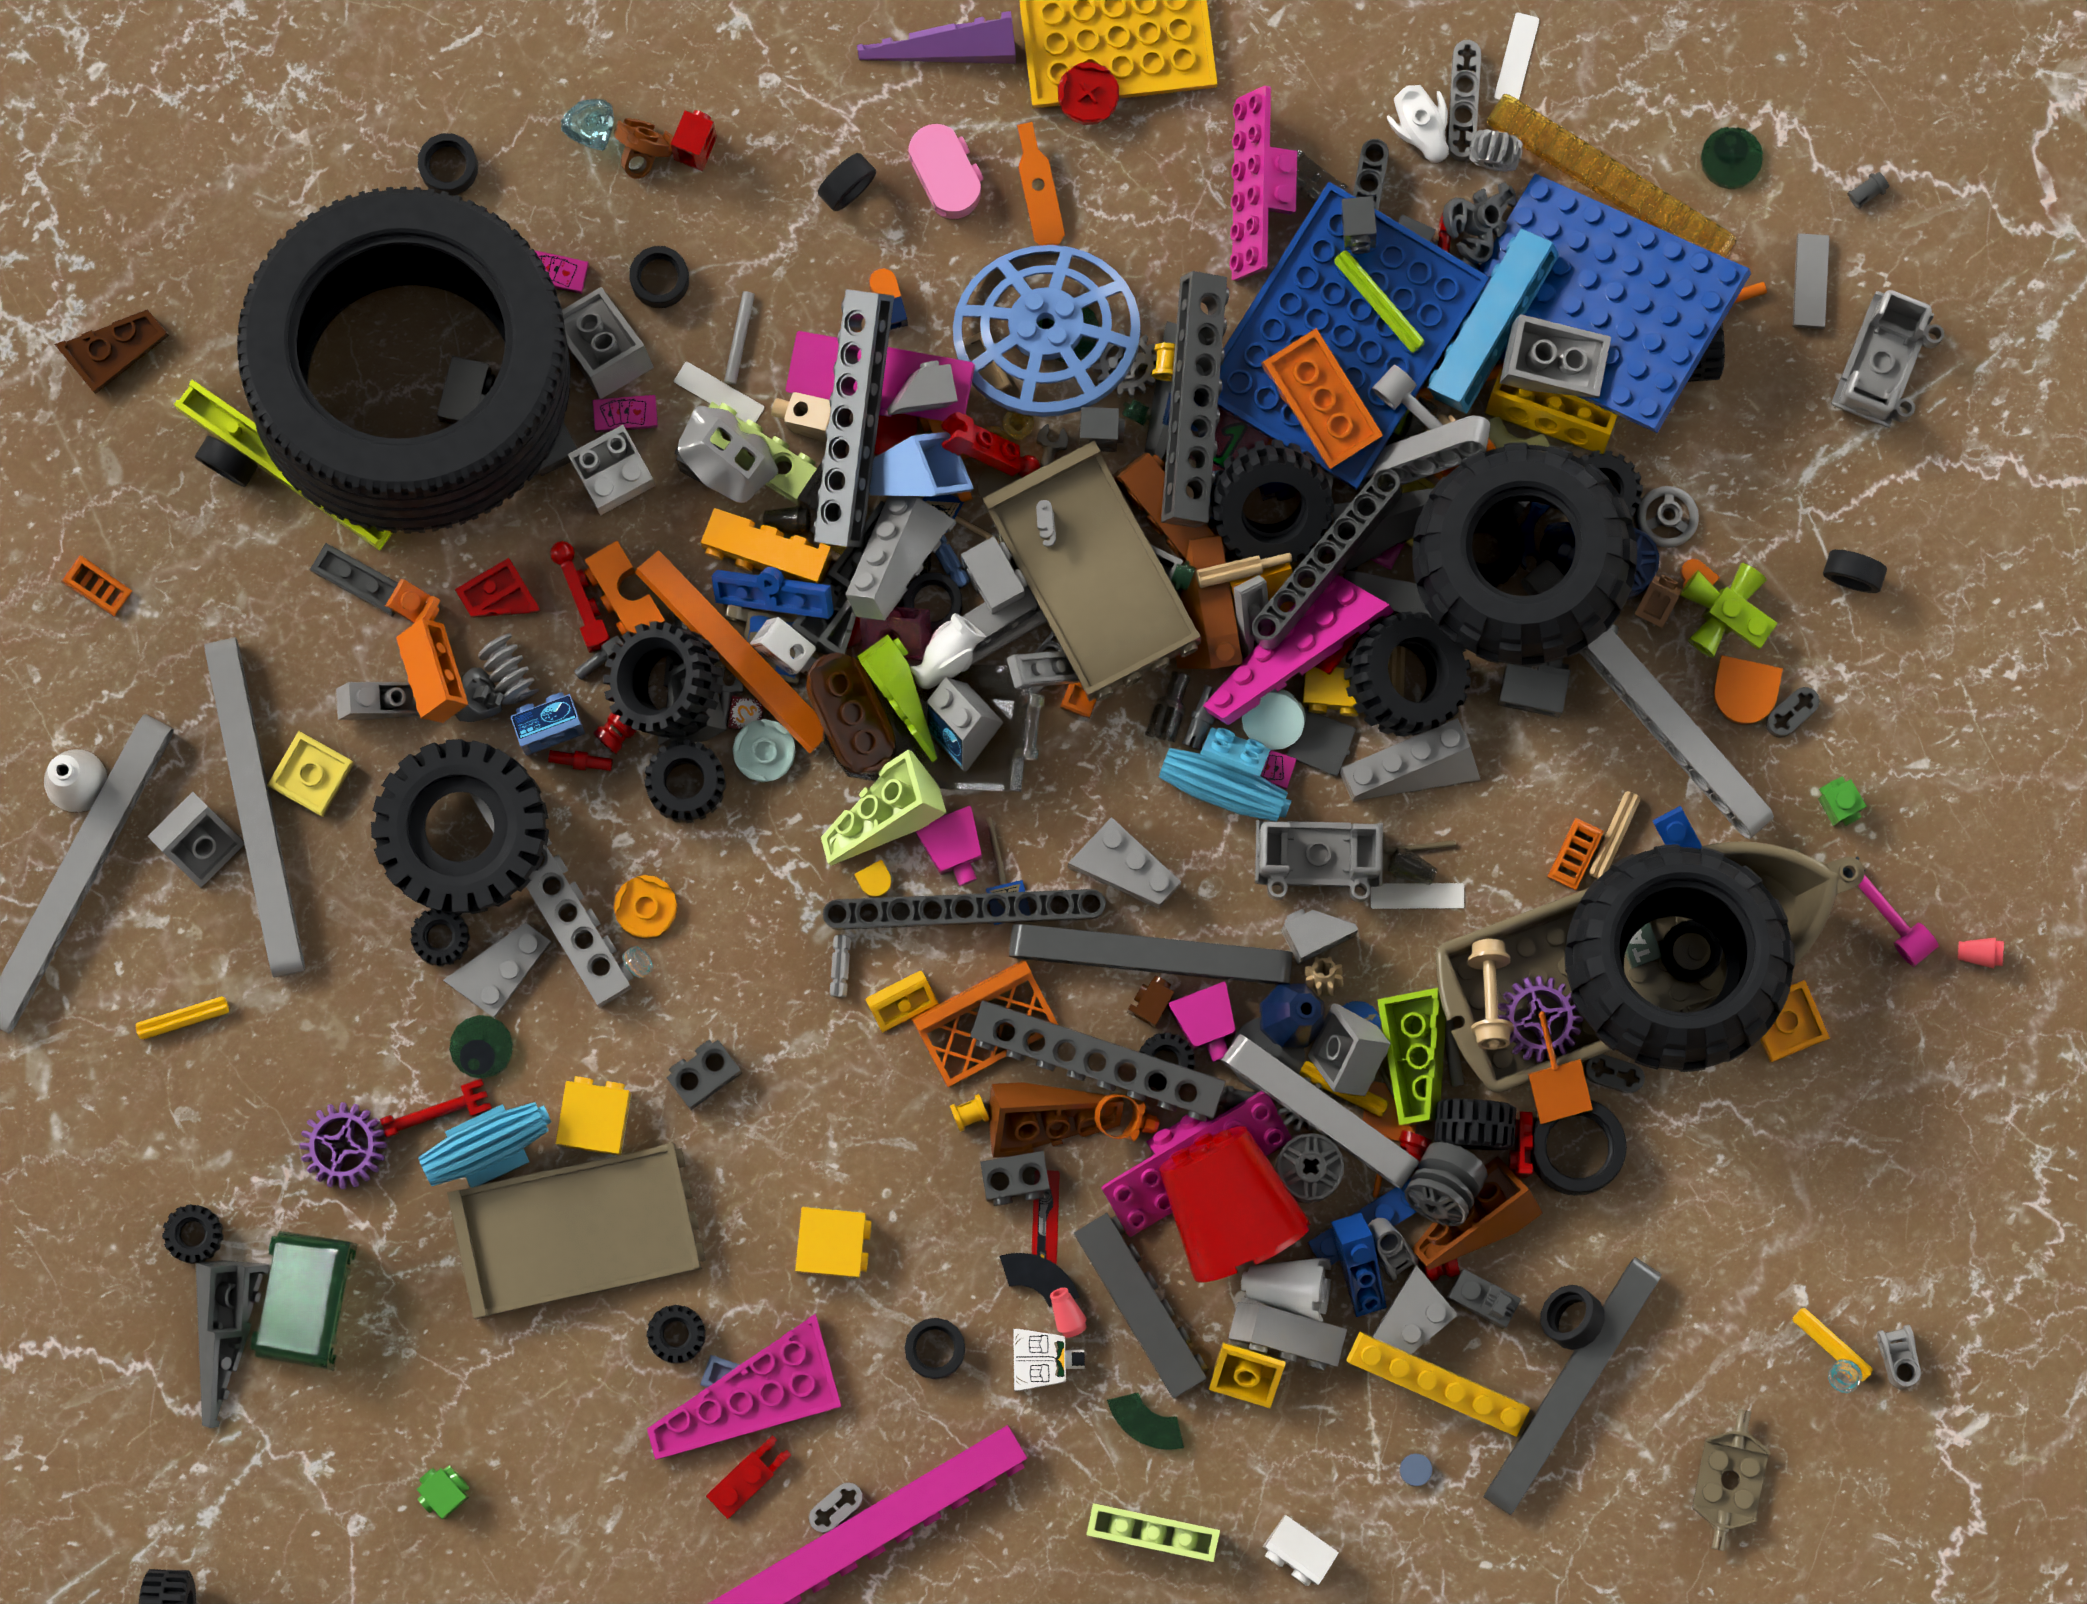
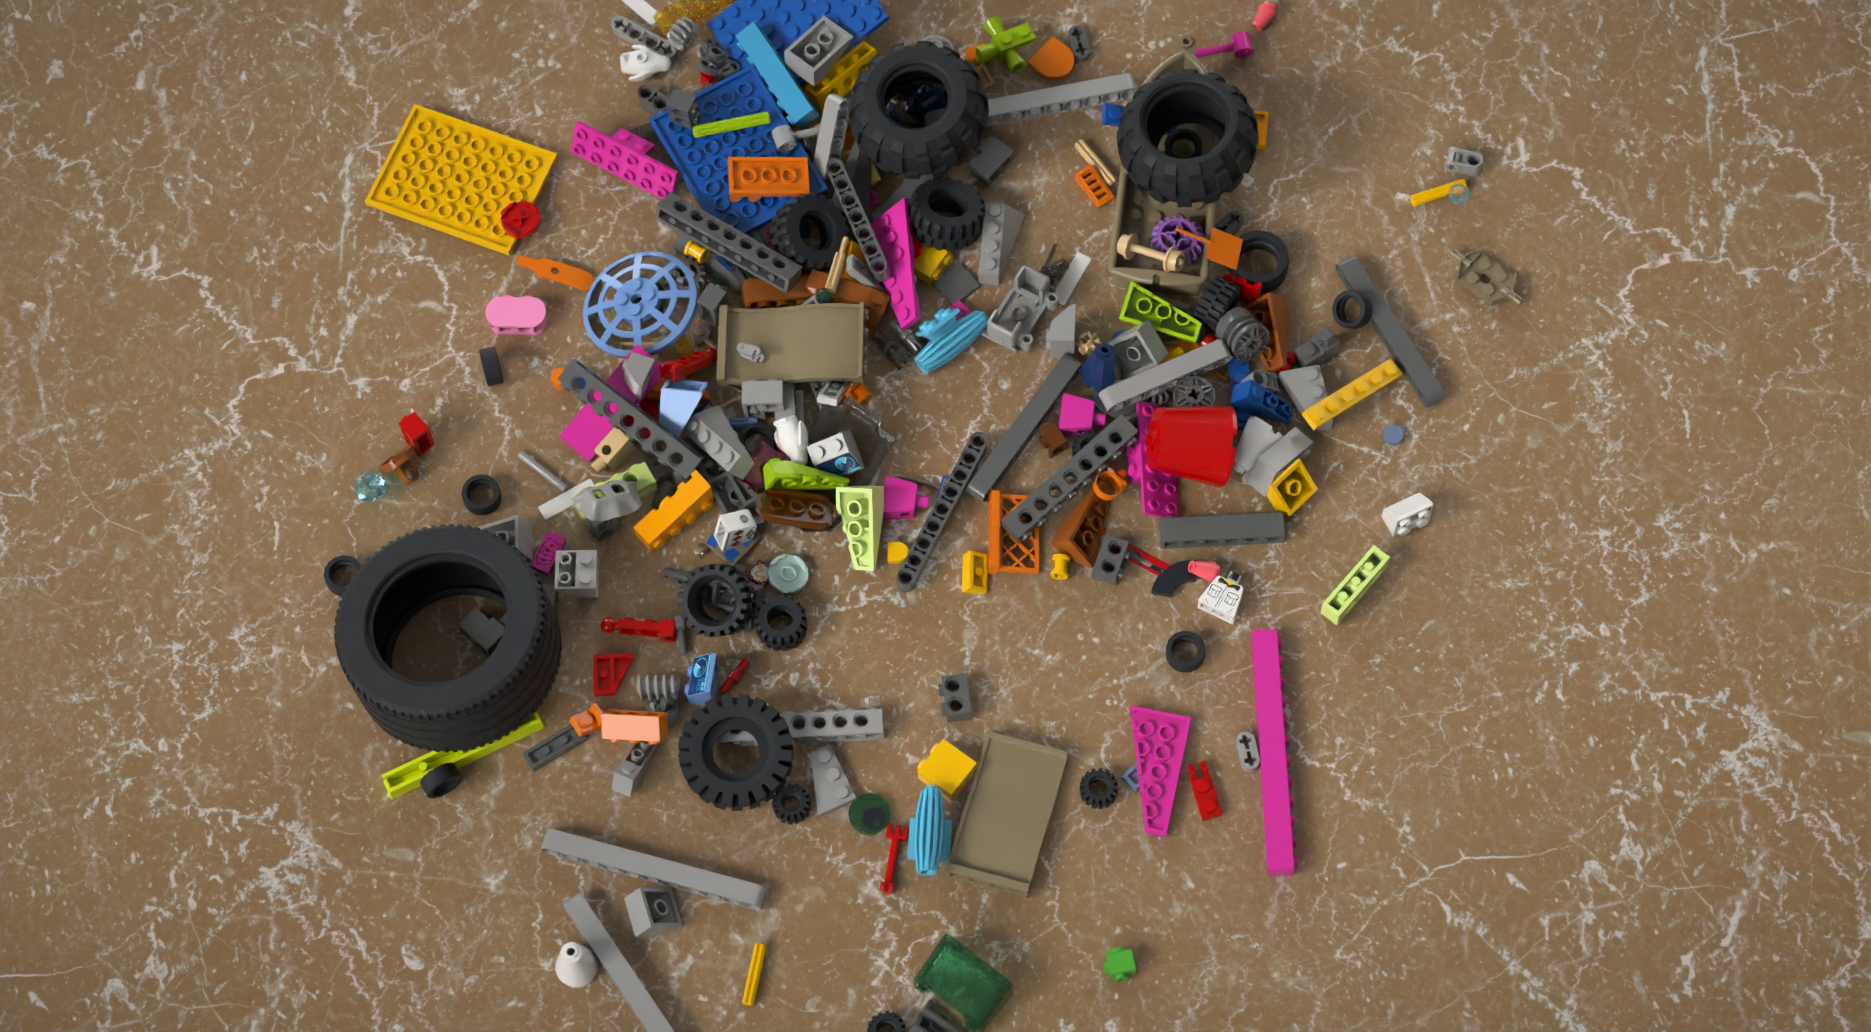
camera: 55 degrees left, 15 degrees down
reddish brown wing [54,309,169,394] -> none
orange slope [61,555,132,617] -> none
light yellow plate [267,731,354,817] -> none
medium lavender gear [299,1102,387,1189] -> none
orange arch [584,541,666,636] -> none
red wheel [593,712,637,754] -> none
light orange tile [614,875,678,939] -> none
orange tile [635,550,827,754] -> none
blue hinge [711,567,834,619] -> none
yellow piece [795,1207,872,1279] -> none
light grey axle [830,935,851,998] -> none
medium lavender wedge [857,11,1016,64] -> none
light grey wedge [1068,817,1181,909] -> none
clear green tile [1107,1393,1184,1450] -> none
light aqua tile [1242,689,1306,750] -> none
bright green brick [1818,776,1867,826] -> none

